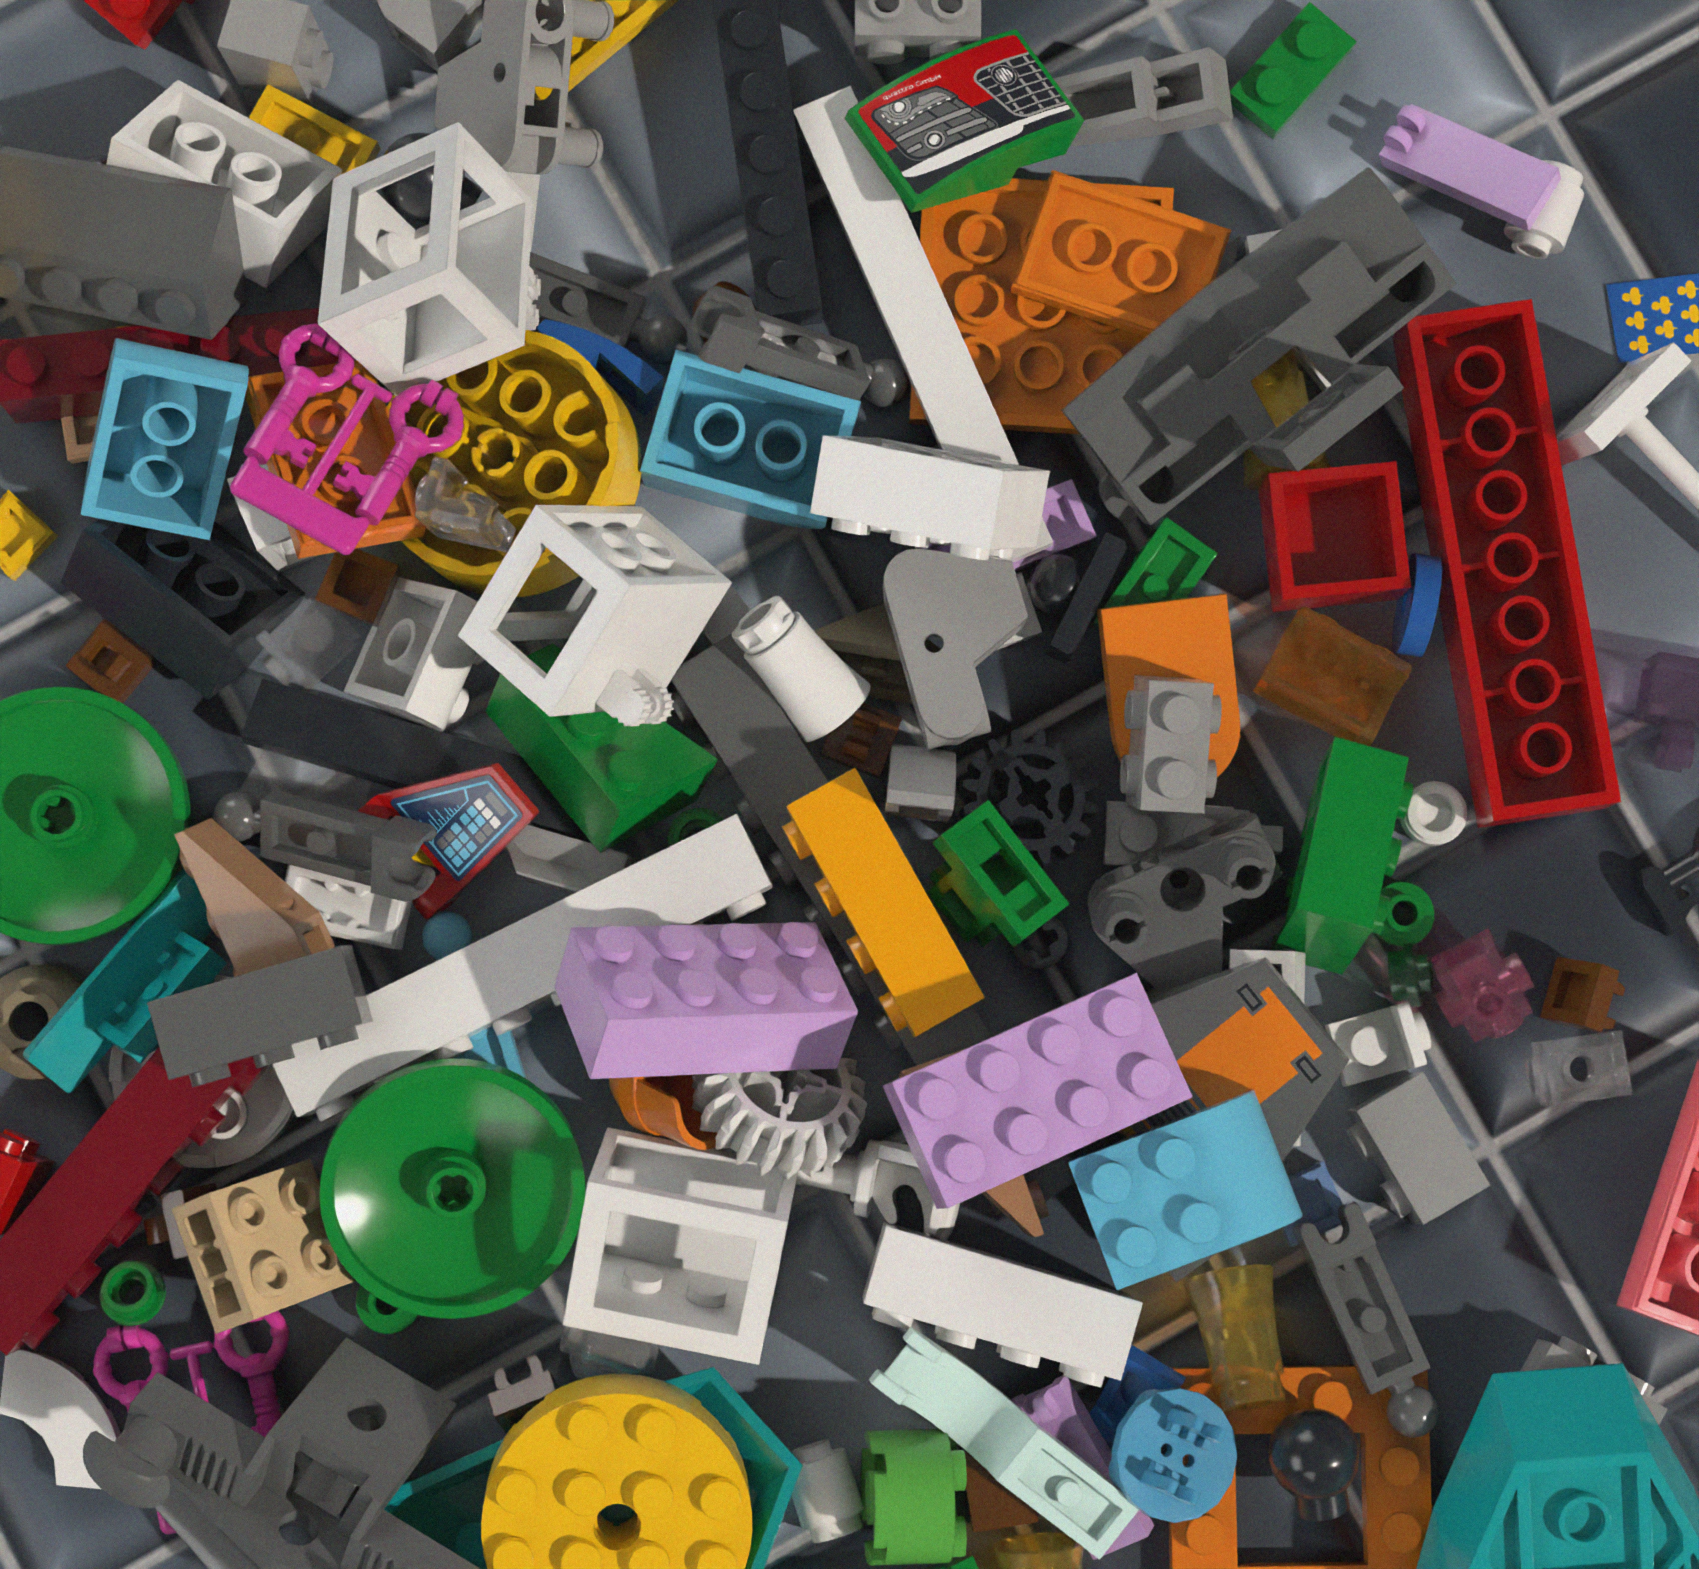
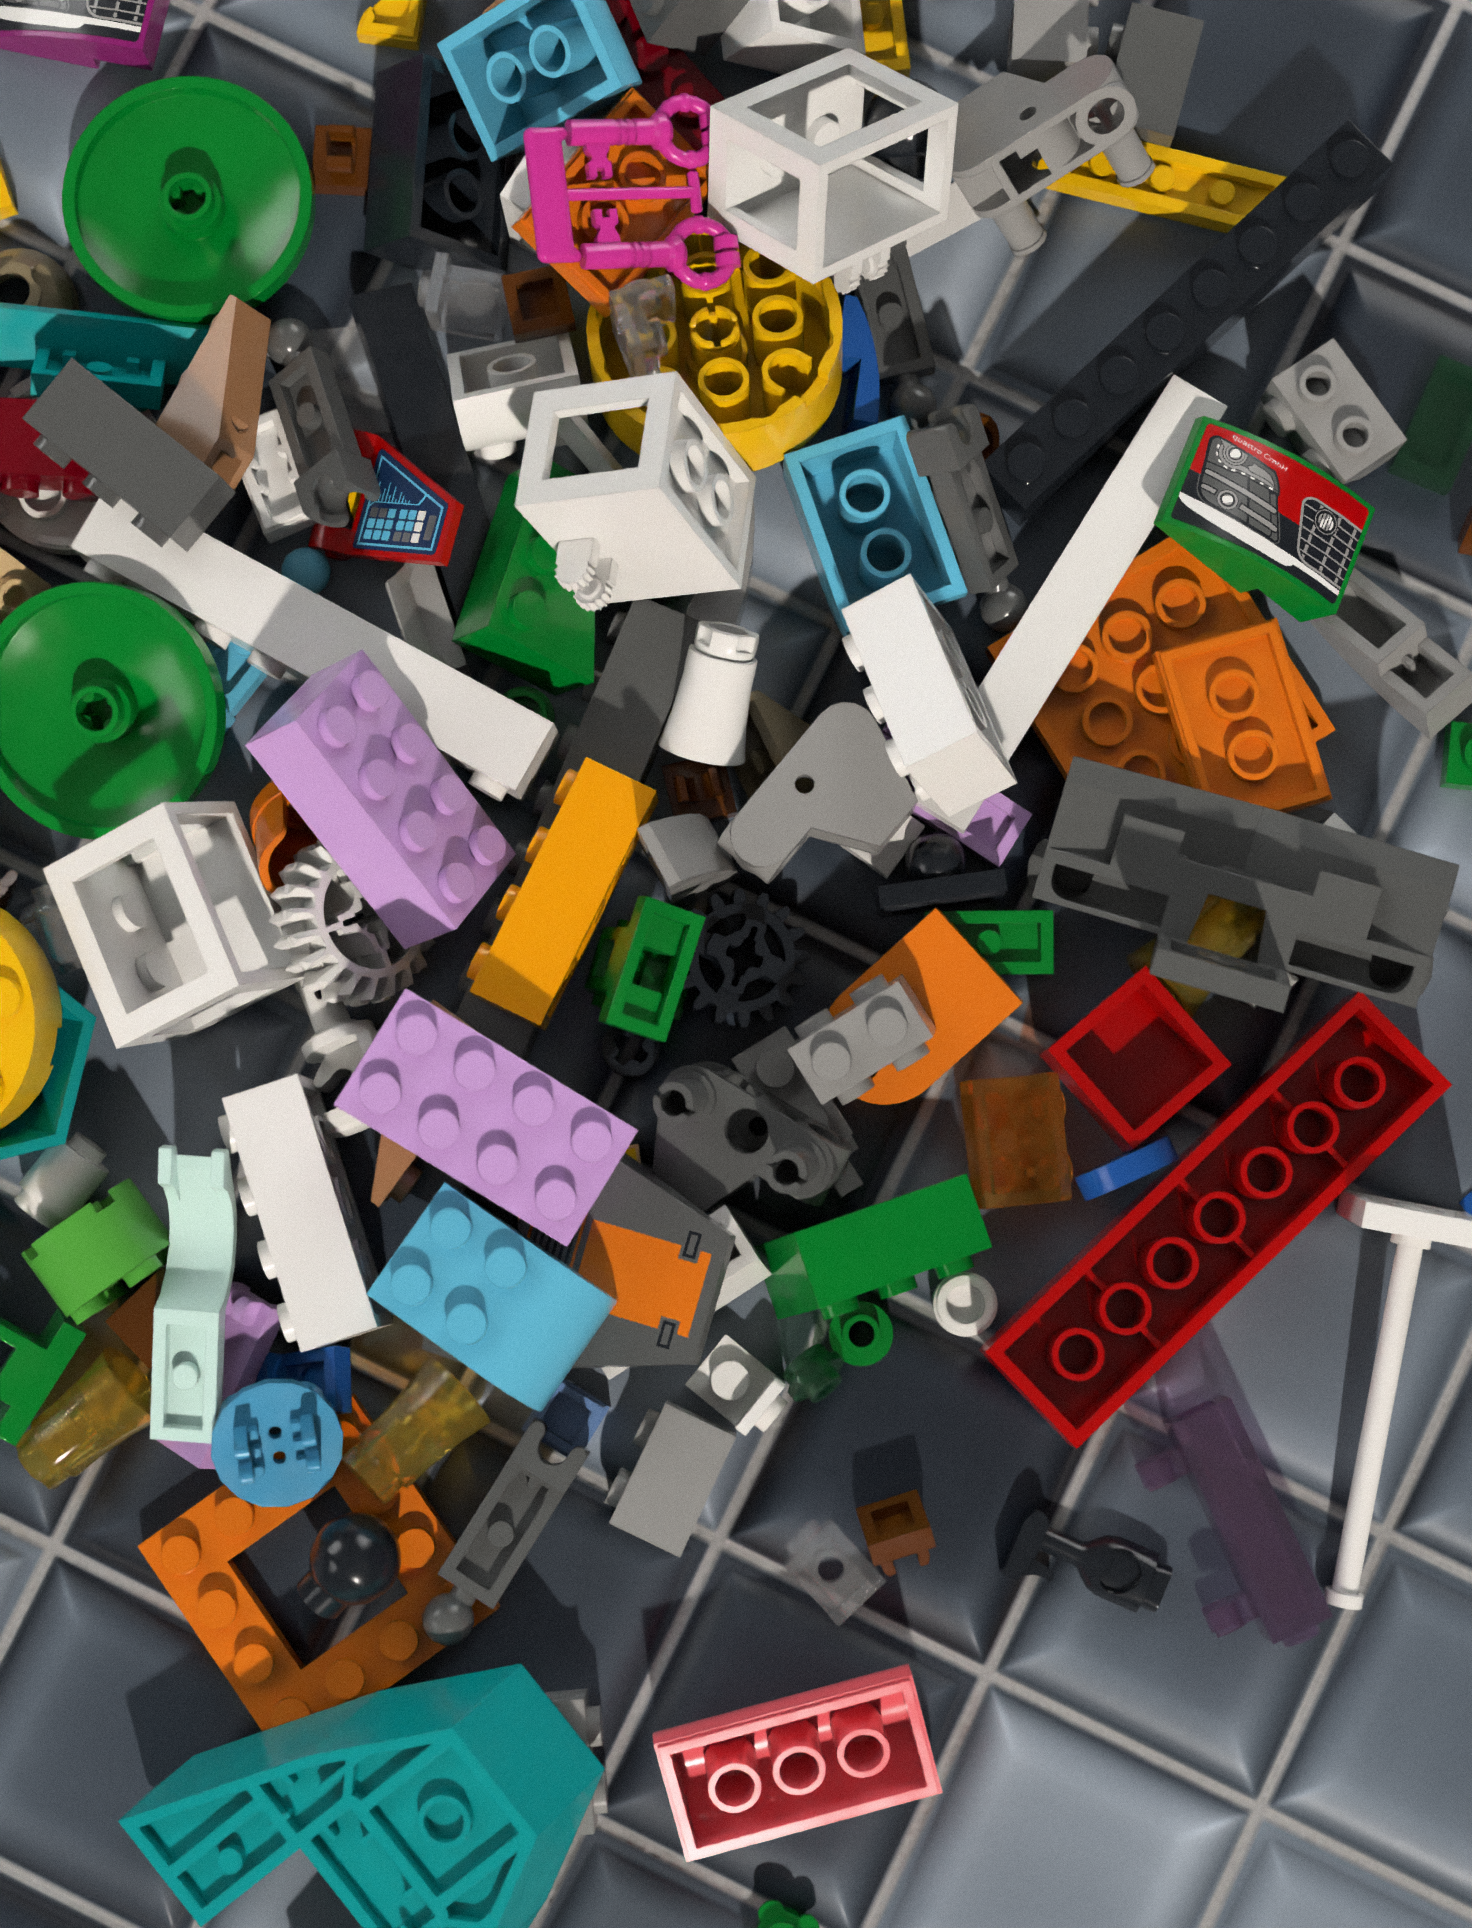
camera: 60 degrees right, 0 degrees up
clear pink brick [1432,928,1535,1042] -> none

